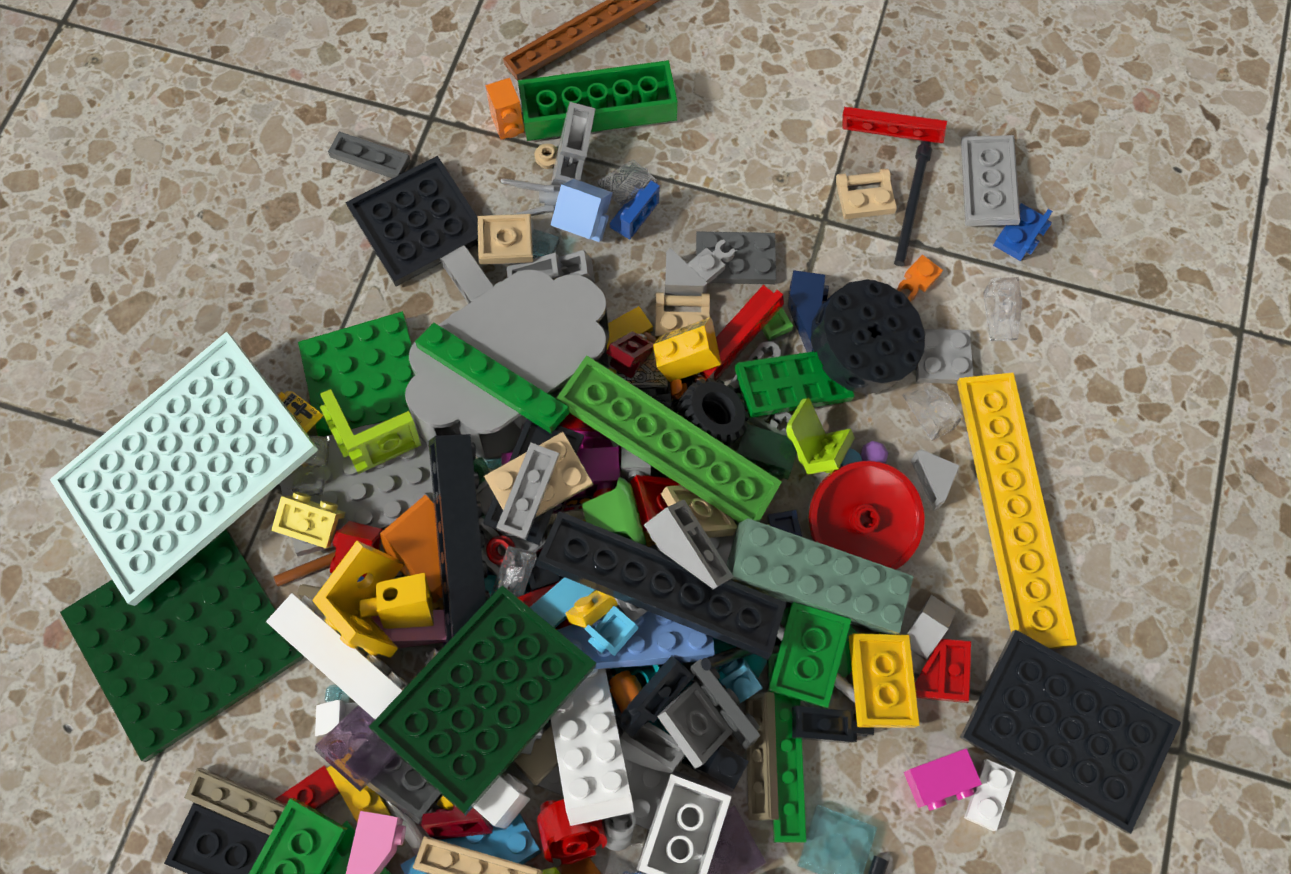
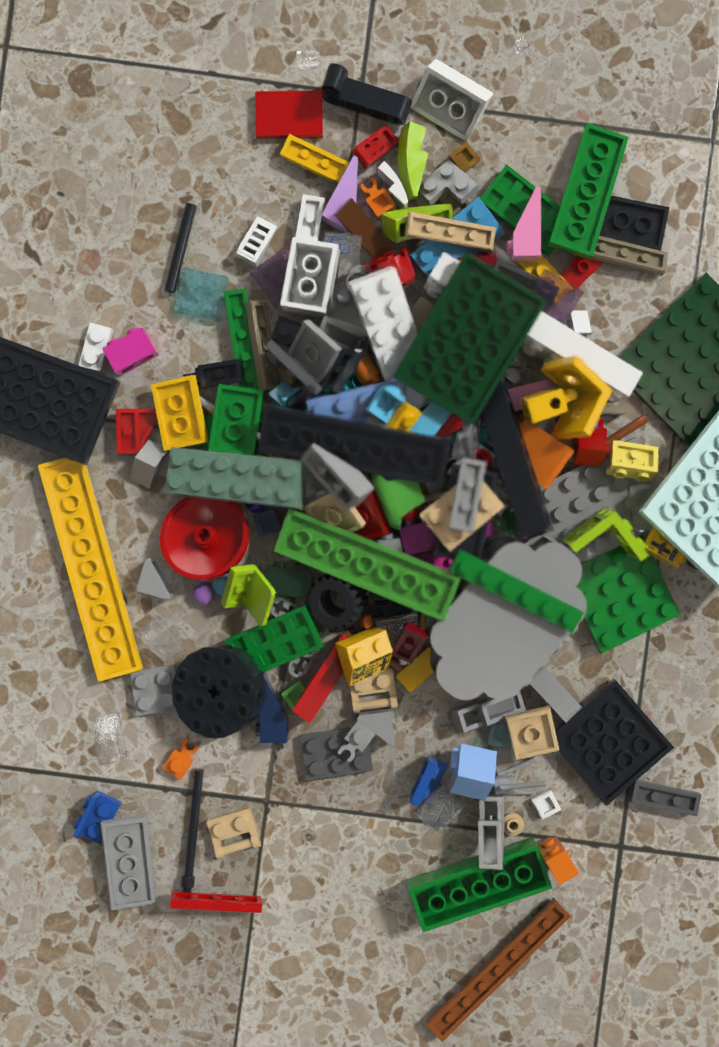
camera: 175 degrees right, 20 degrees up
none -> white tile [530,788,561,820]

